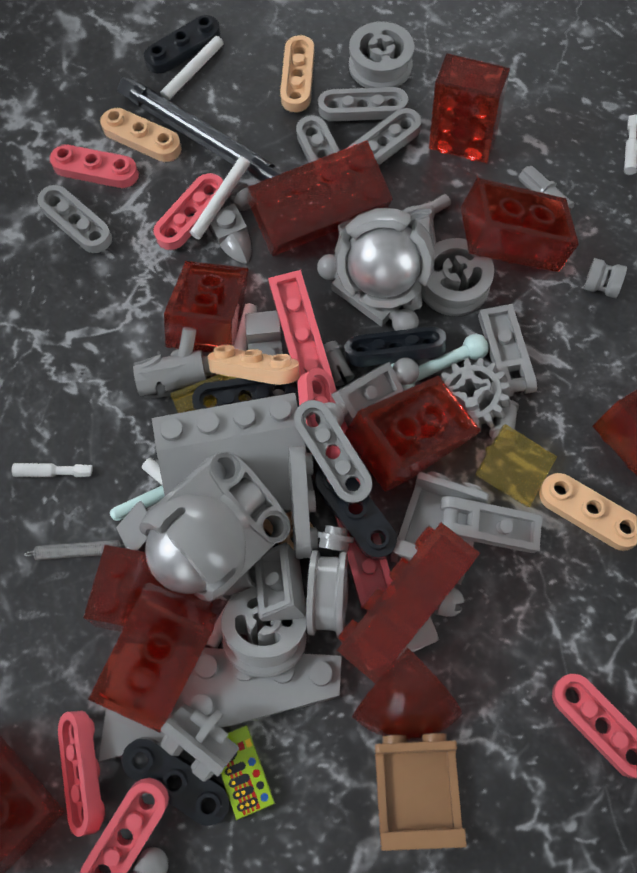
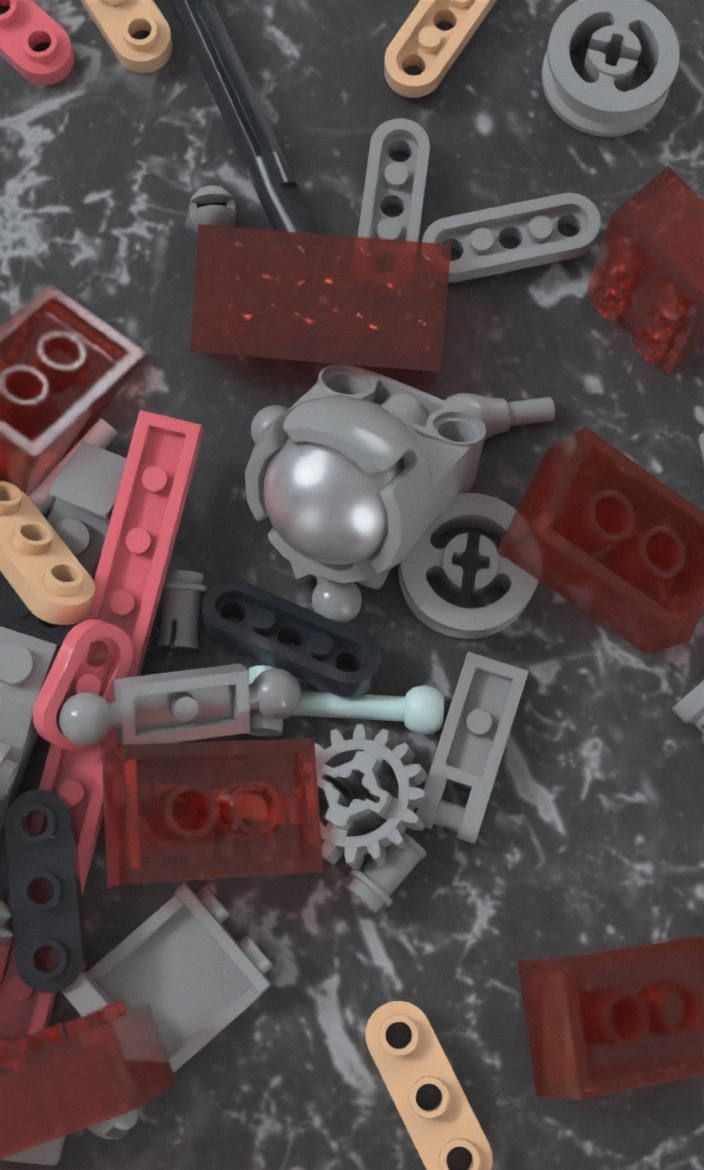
camera: 25 degrees right, 10 degrees up
coral plate [154,173,223,250] -> none
white bar [189,157,250,240] -> none
light grey plate [209,204,252,264] -> none
light grey plate [294,400,372,503] -> none
light grey plate [318,87,408,121] -> none
light grey plate [437,496,542,553] -> none
clear yellow piece [475,424,557,507] -> none

